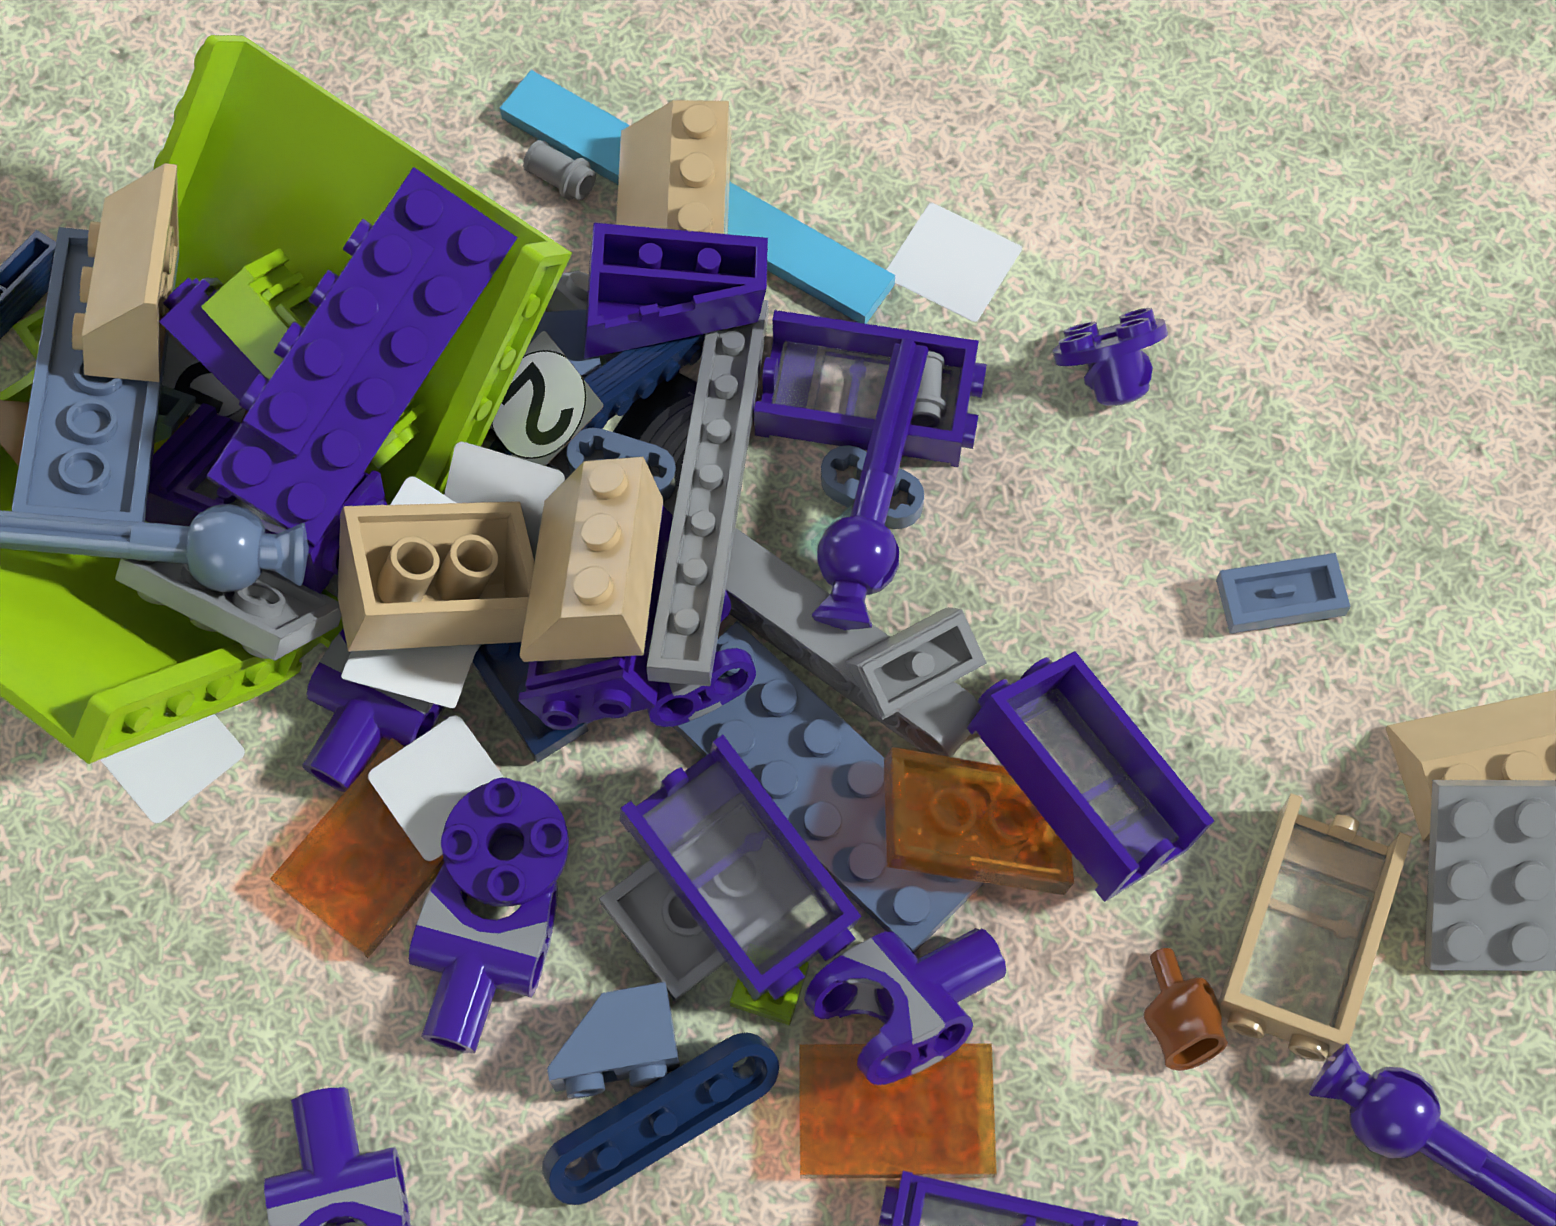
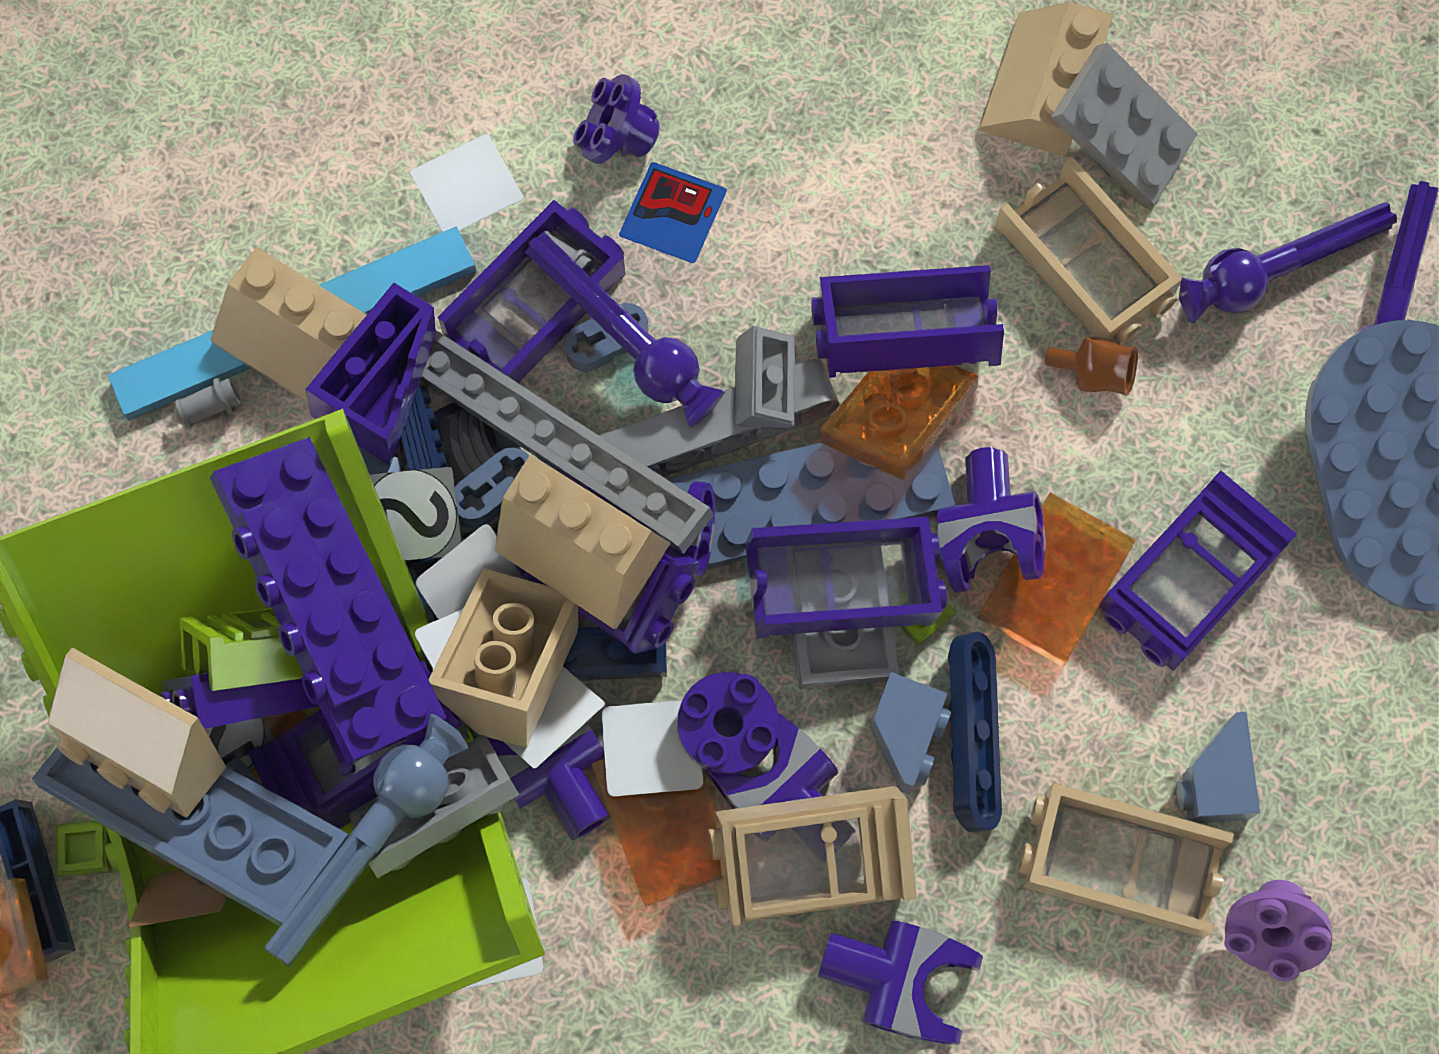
camera: 60 degrees left, 5 degrees up
sand blue plate [1216,553,1351,634] -> none
none -> sticker [619,162,727,263]
none -> tan door [708,786,917,926]

